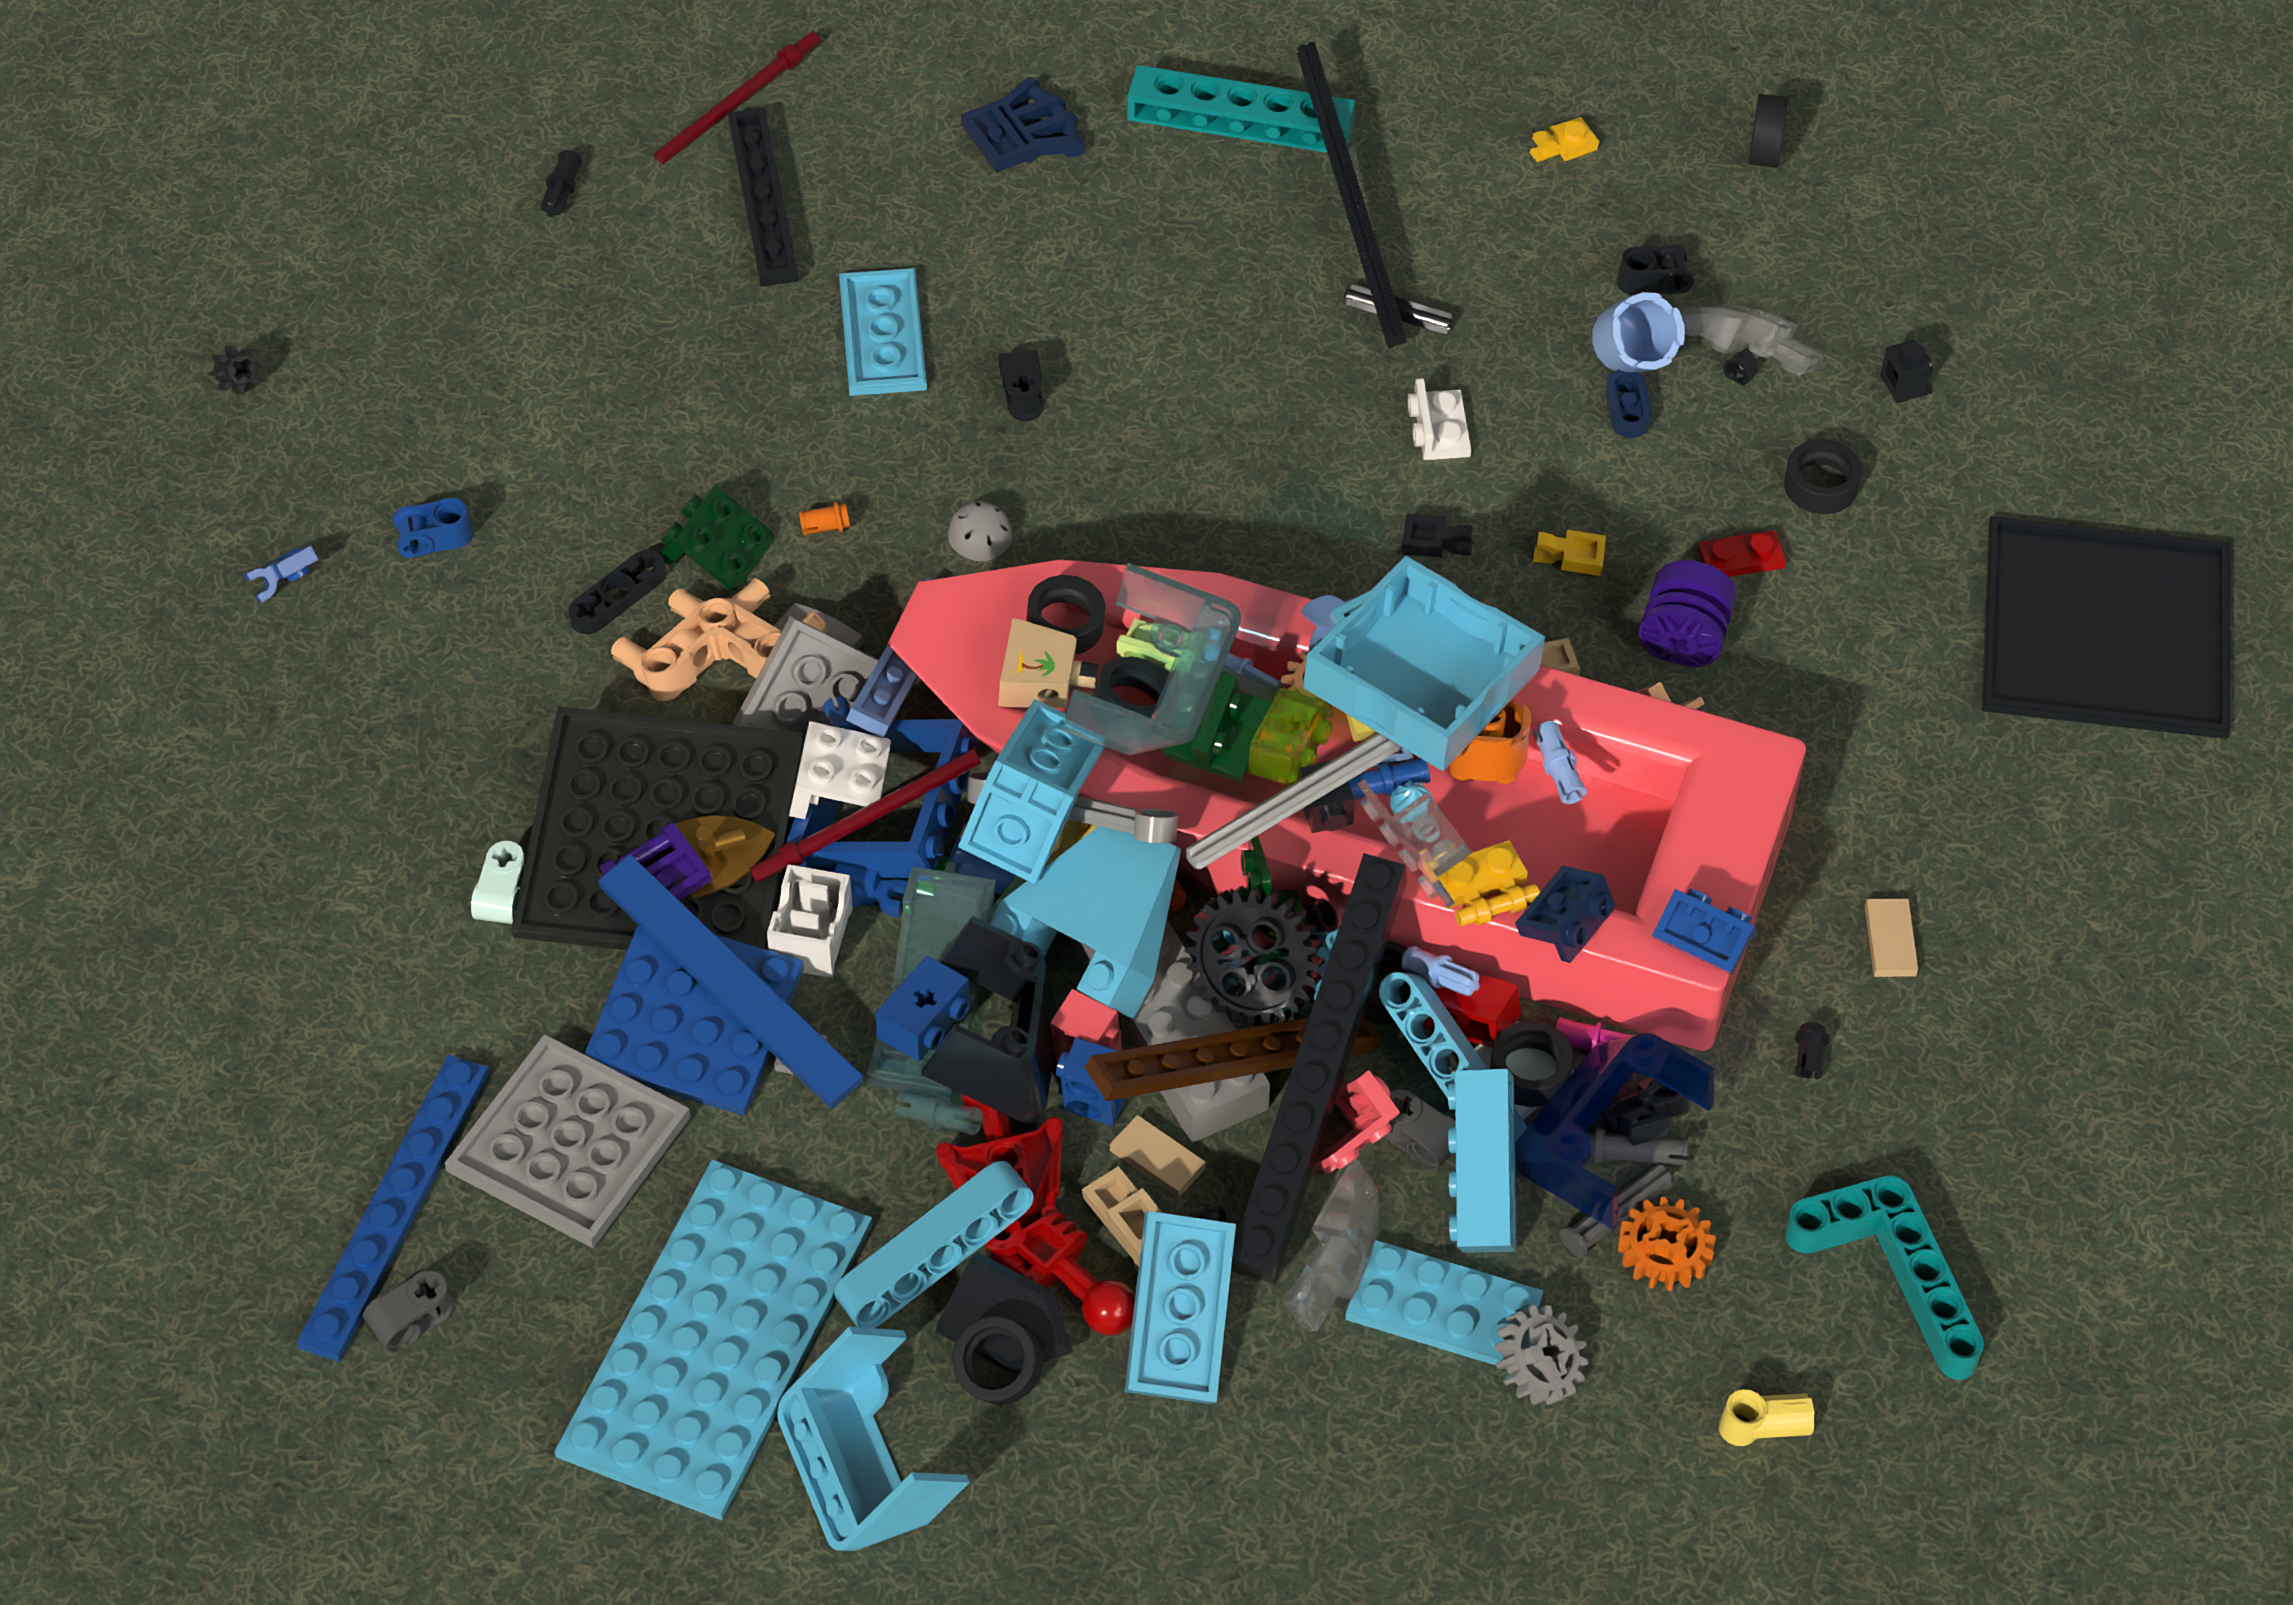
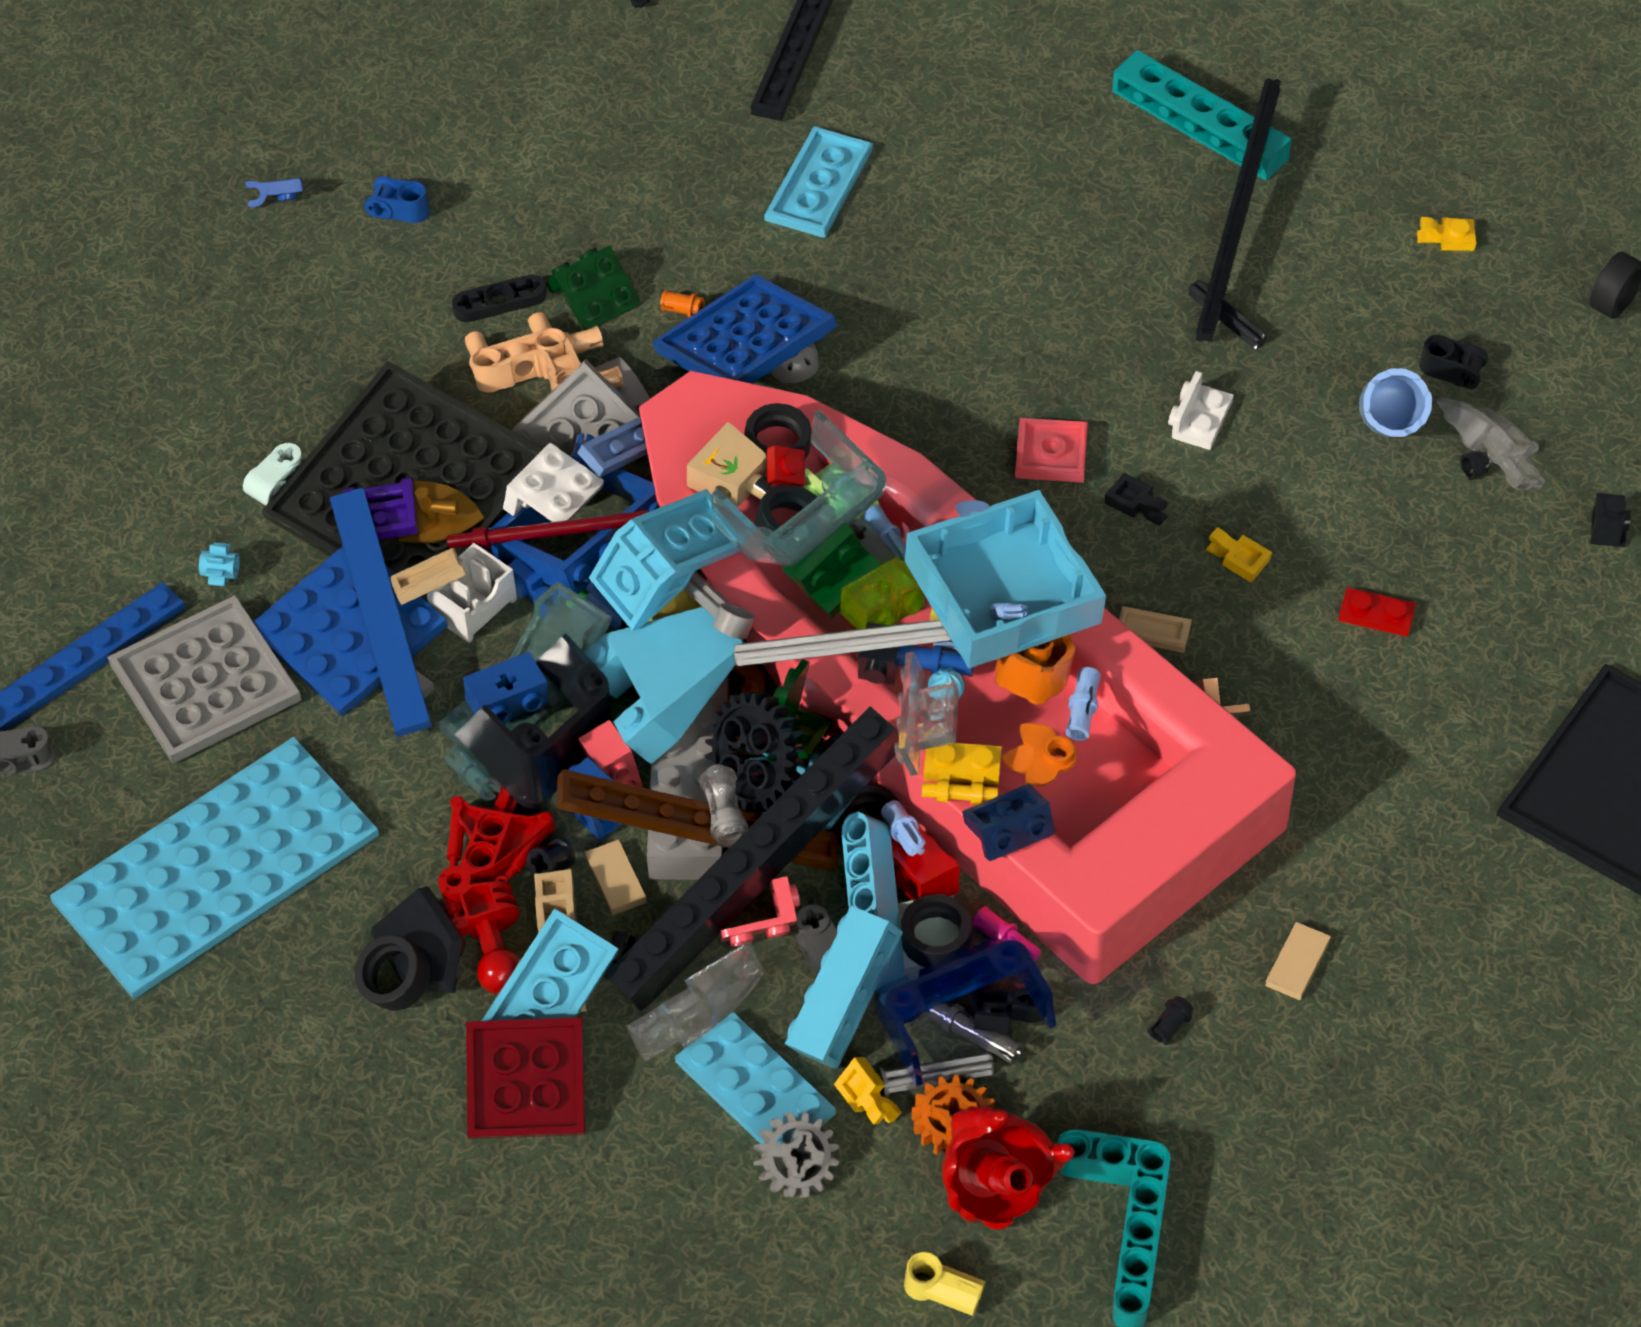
camera: 30 degrees right, 0 degrees up
black gear [209,345,261,394] -> none
medium azure windscreen [777,1326,970,1551] -> none
medium azure beam [834,1161,1034,1328] -> none
dark blue plate [961,77,1084,173] -> none
black piece [998,349,1043,421] -> none
dark blue plate [1606,369,1651,438] -> none
dark purple wheel [1638,560,1738,668] -> none
blue bracket [1652,888,1757,975] -> none
black tyre [1784,439,1862,514] -> none
none -> medium azure gear [199,542,240,586]
none -> tan tile [389,548,466,605]
none -> dark red plate [466,1017,585,1139]
none -> black bush [526,837,576,876]
none -> blue plate [652,274,837,384]
none -> clear piece [699,765,748,847]
none -> red plate [767,445,805,487]
none -> yellow plate [834,1057,902,1125]
none -> red piece [941,1106,1075,1230]
none -> light blue pin [990,603,1028,619]
none -> orange plate [1002,723,1078,786]
none -> coral plate [1015,418,1088,483]

